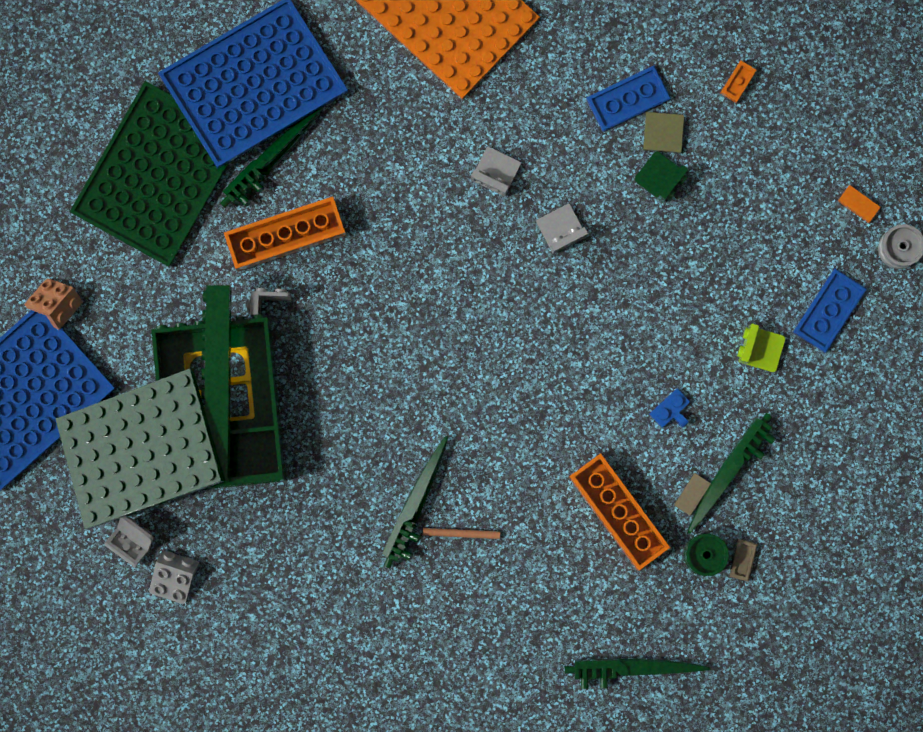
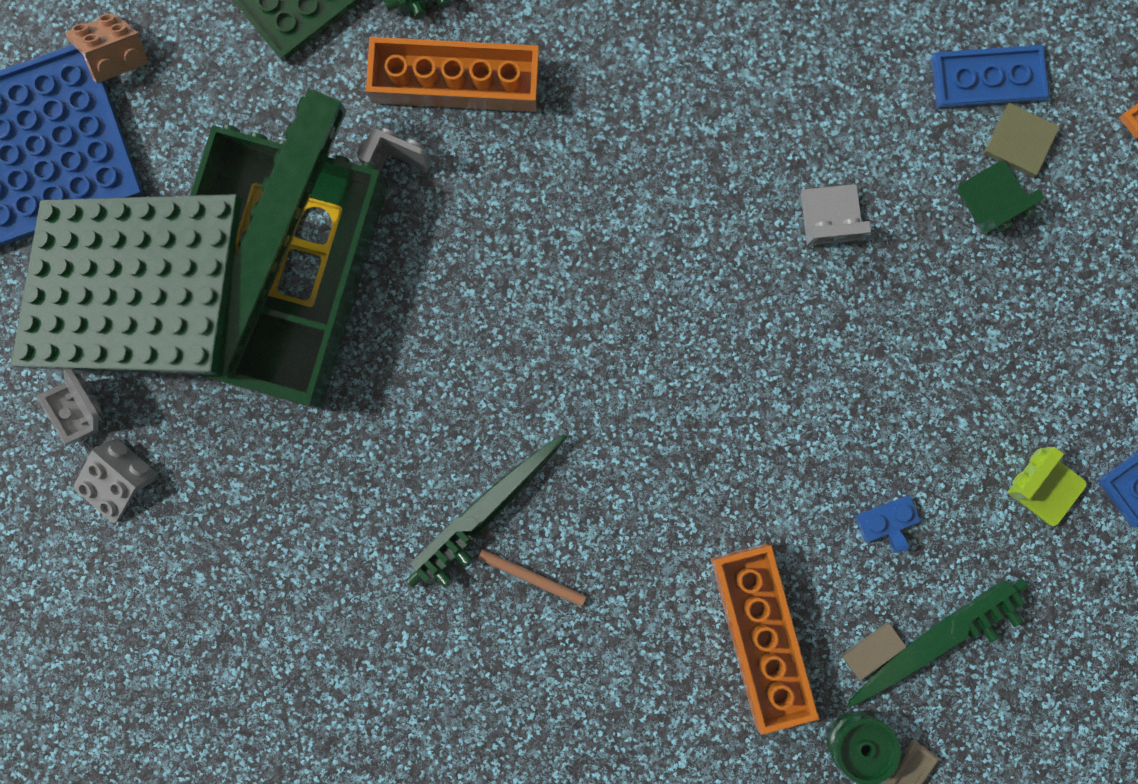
camera: 20 degrees right, 0 degrees up
light grey bracket [471,147,521,197] -> none

